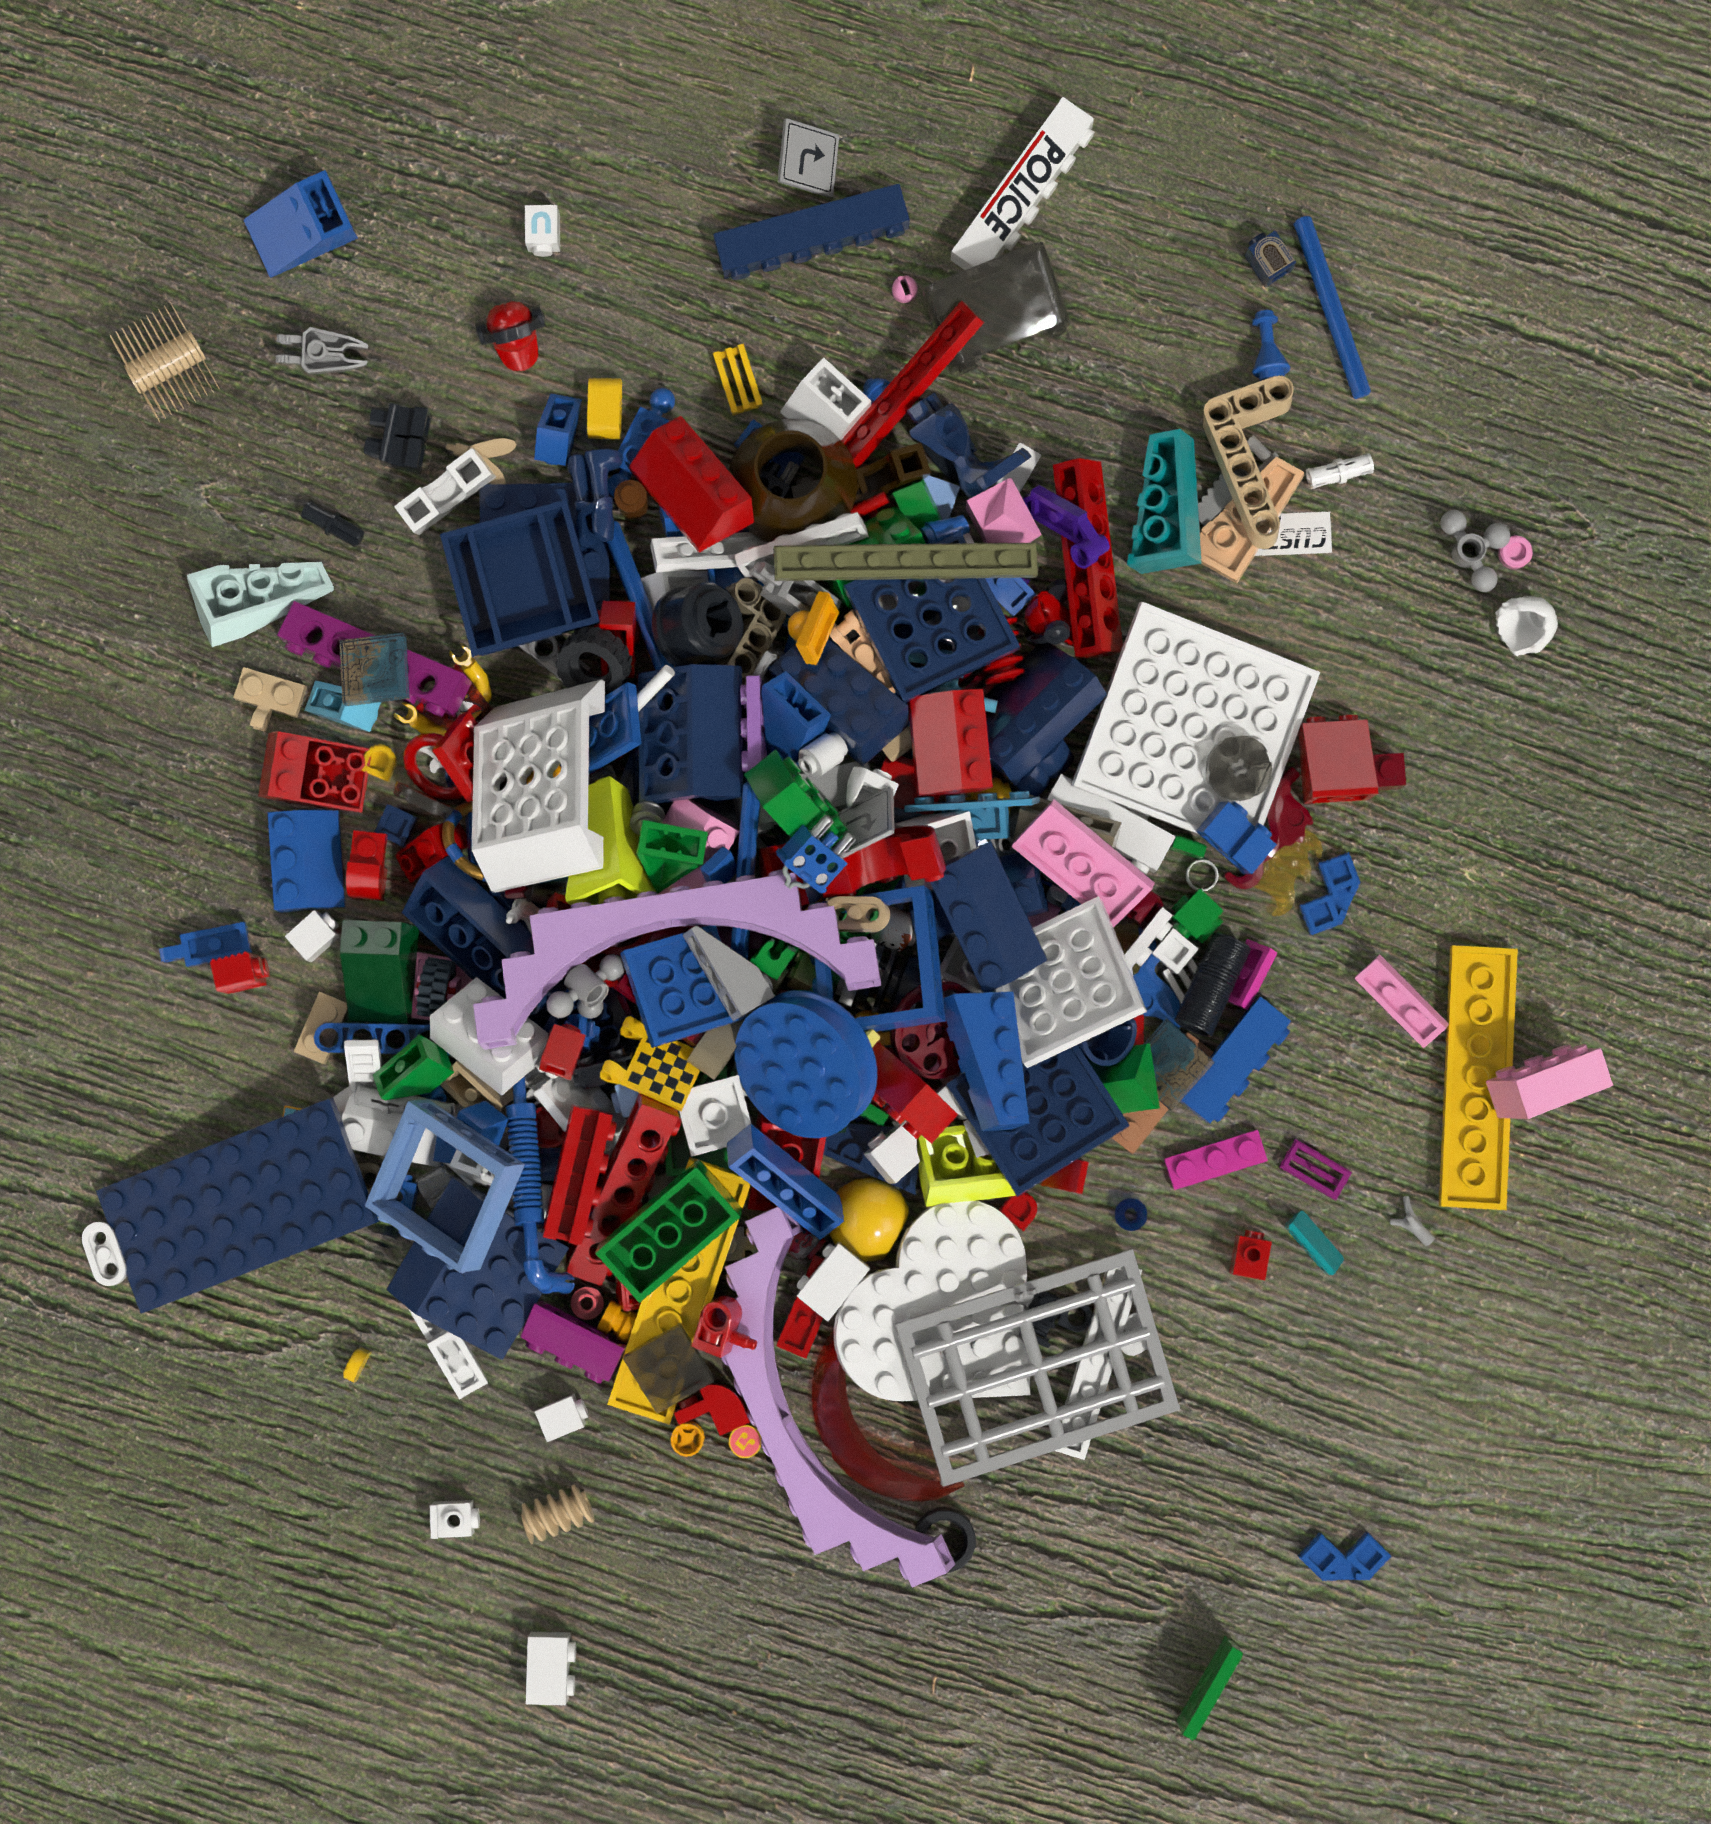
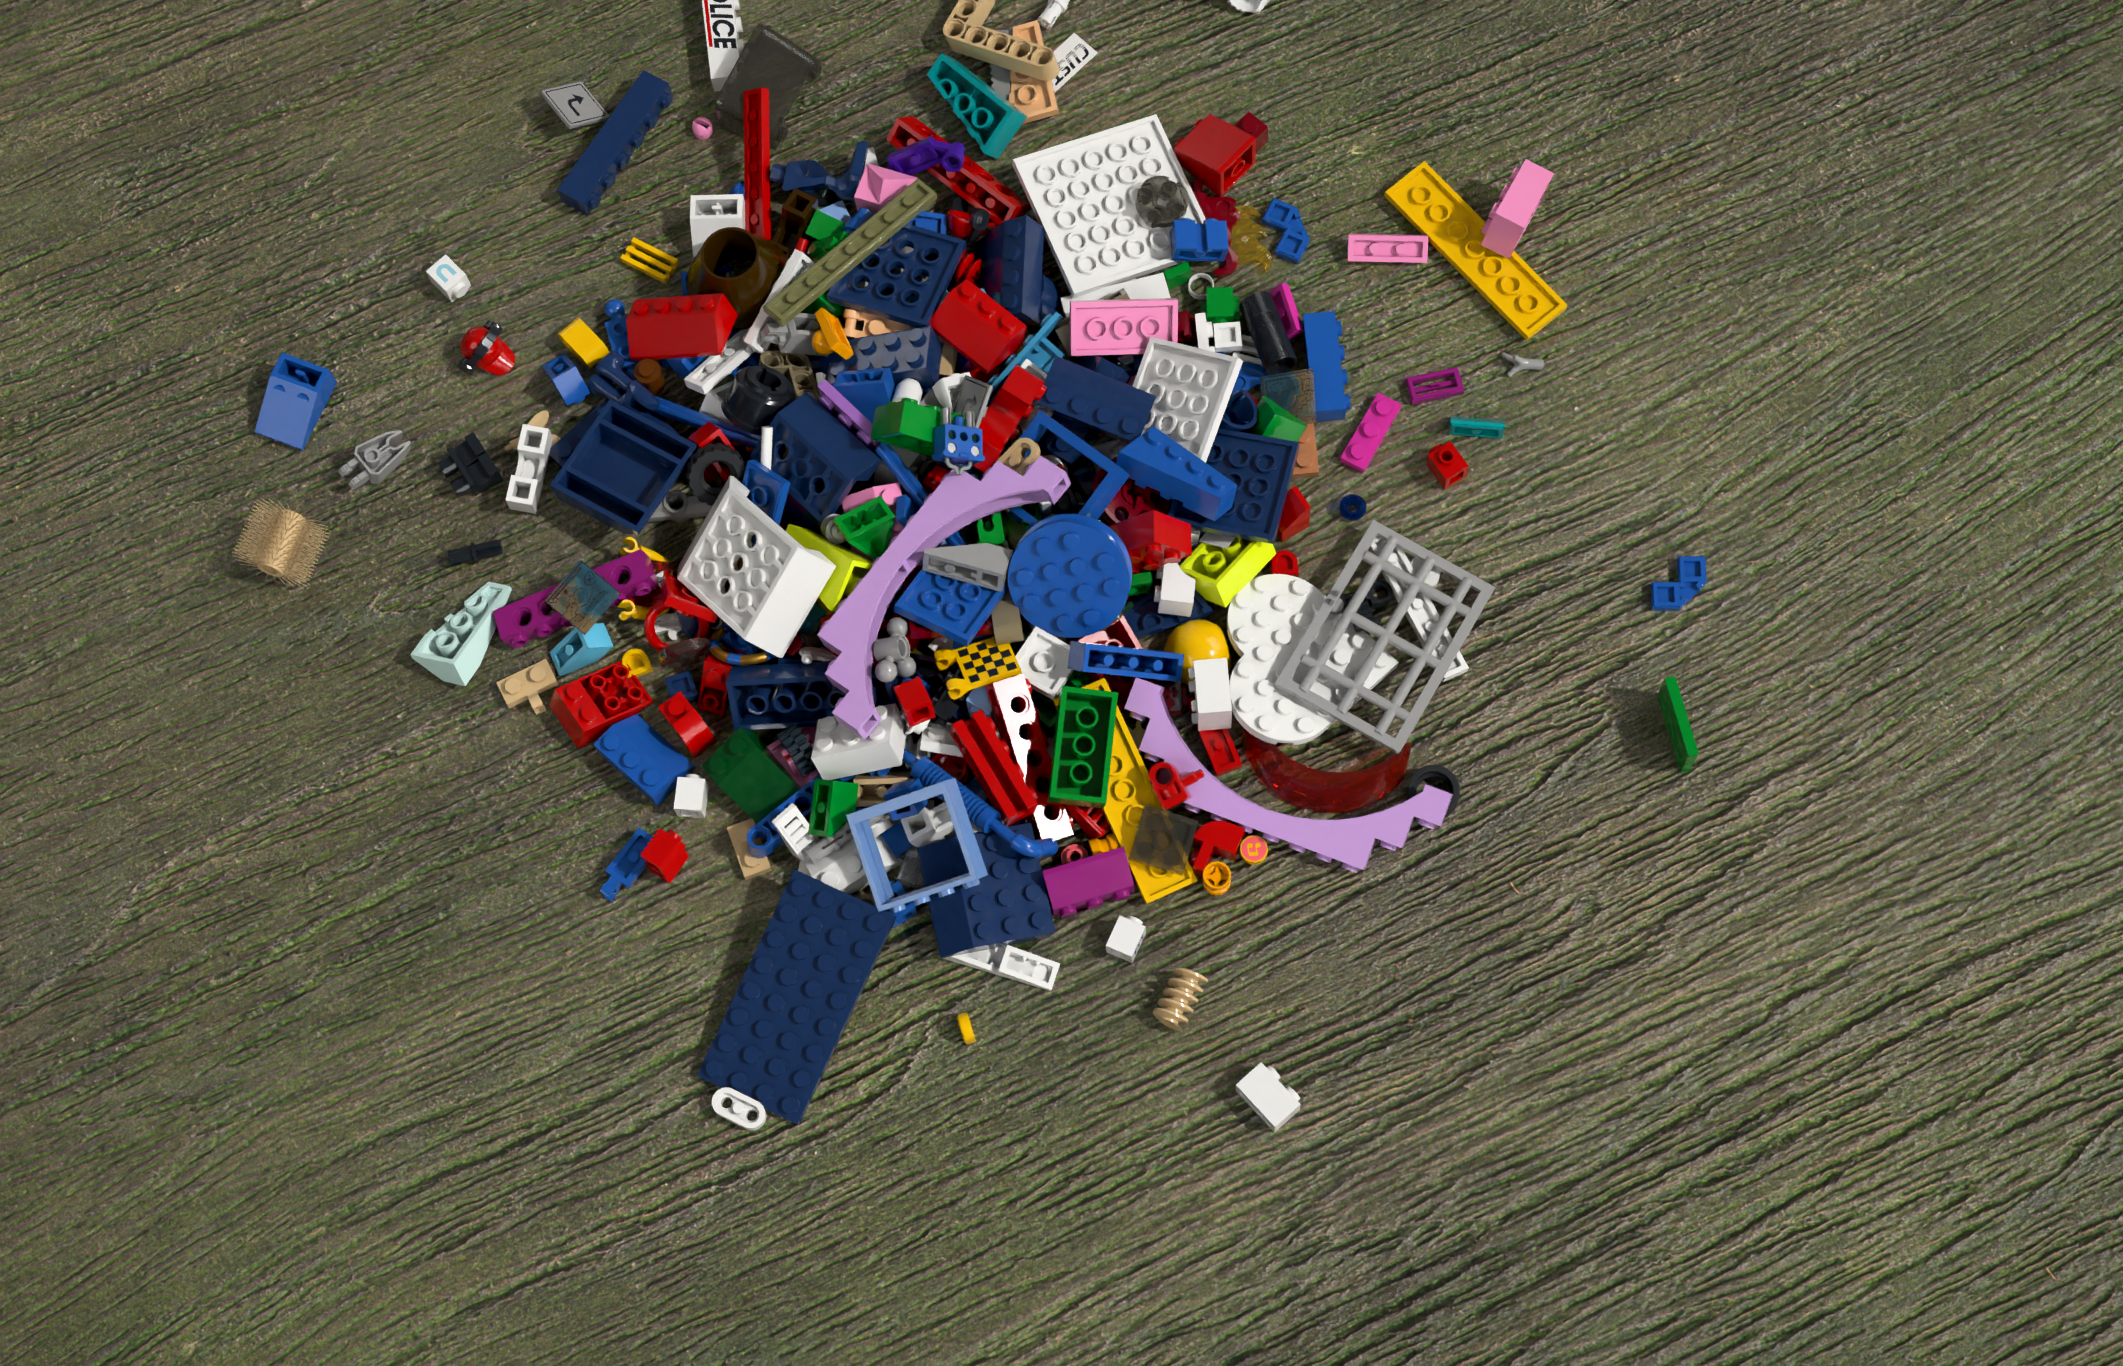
camera: 35 degrees left, 15 degrees down
white brick [430,1500,480,1539] -> none

